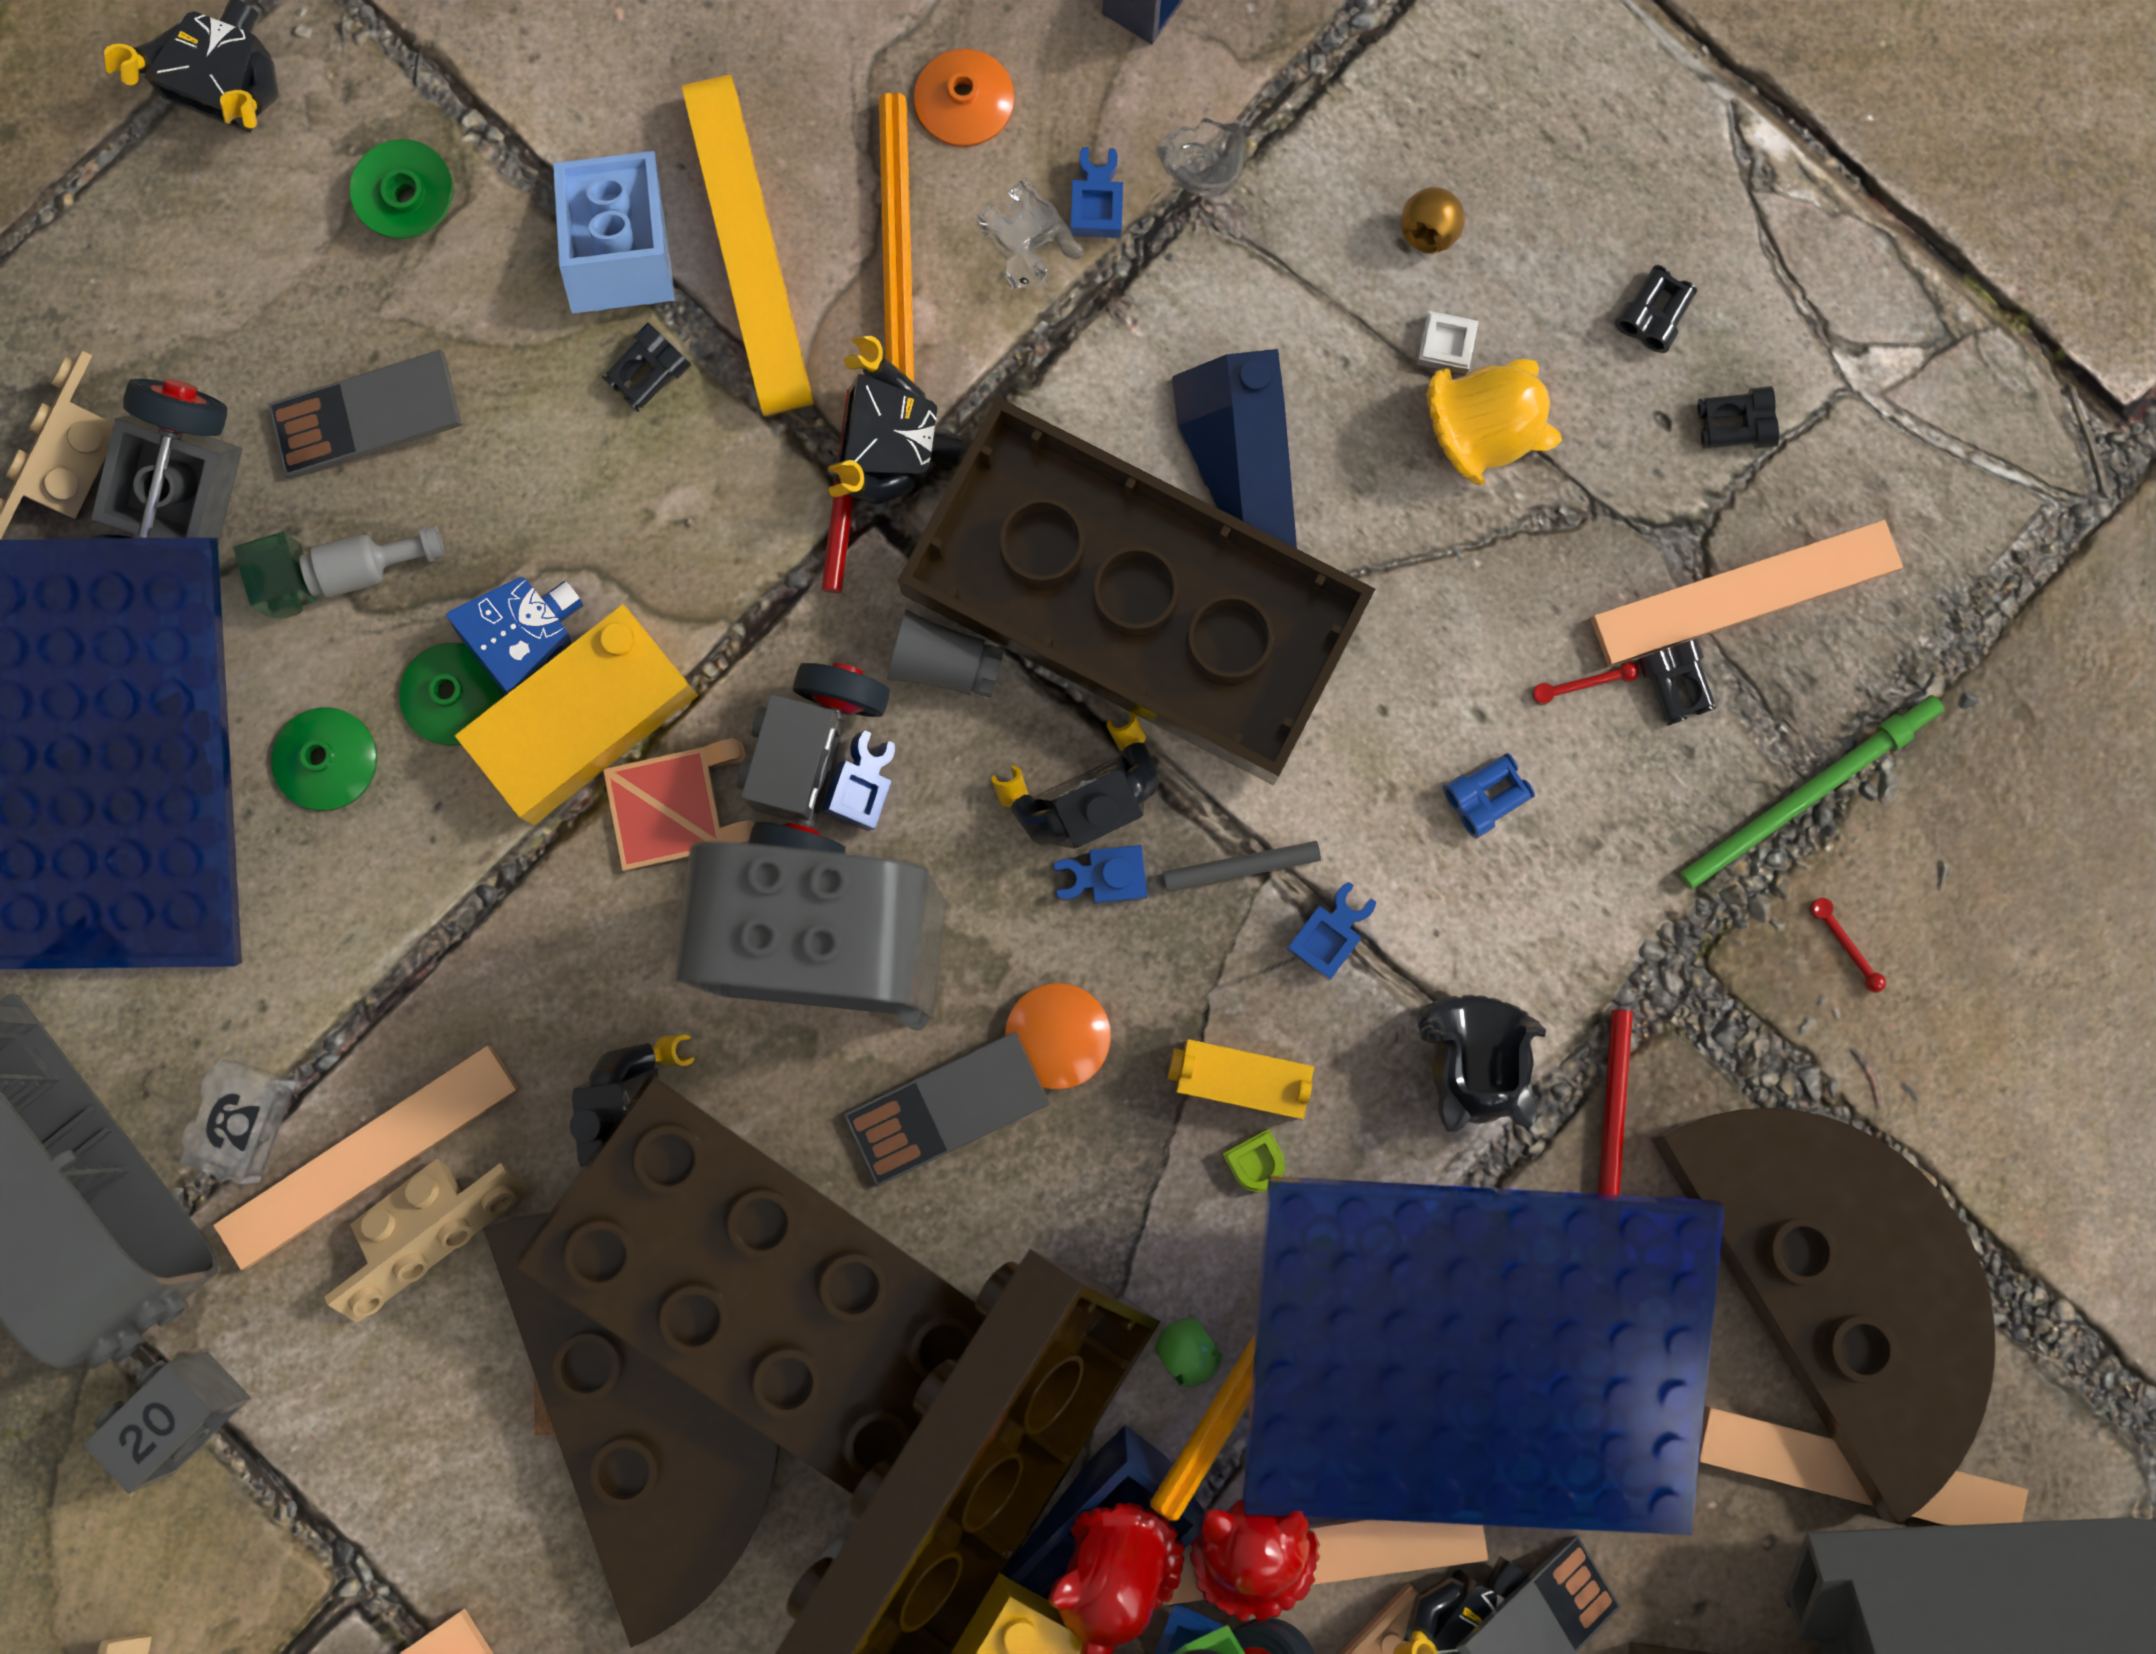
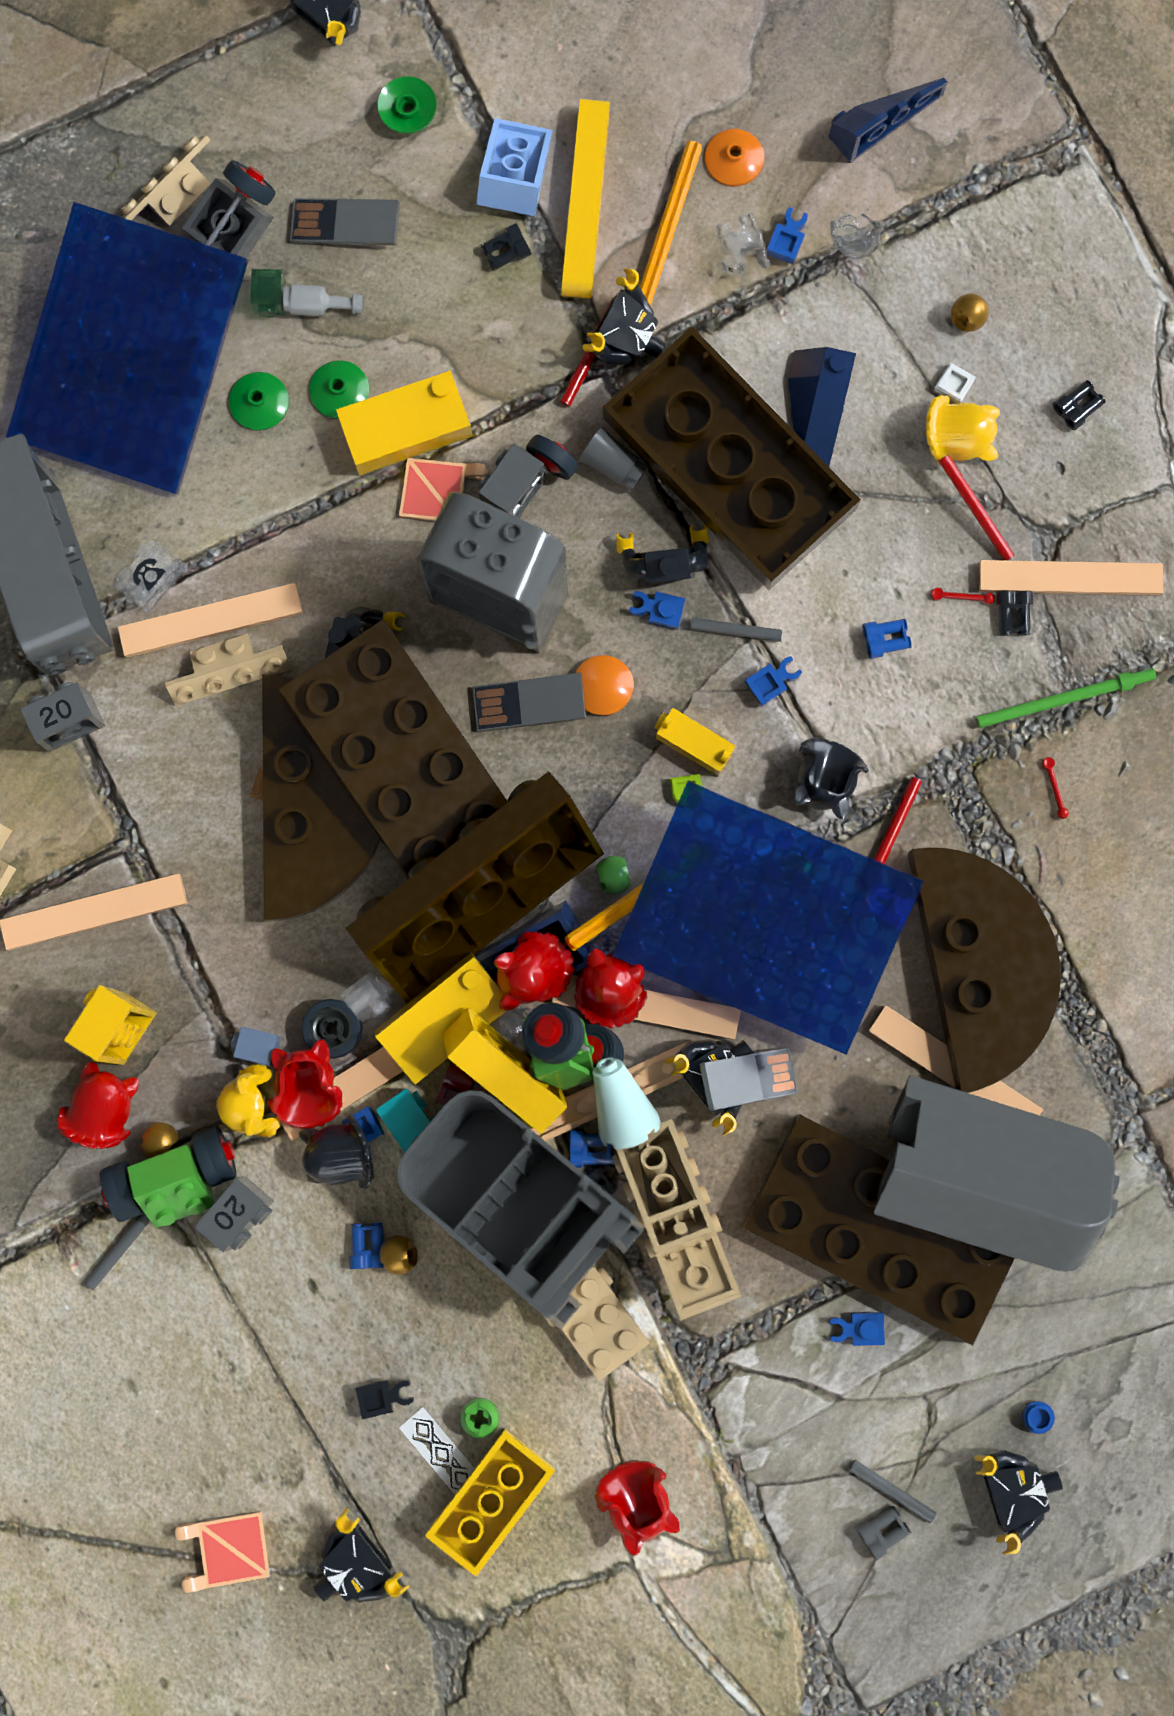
camera: 25 degrees right, 0 degrees up
blue torso [446,577,584,696] -> none
plate [821,730,895,831] -> none
black piece [1697,386,1779,449] -> none
none -> red bar [938,454,1014,561]

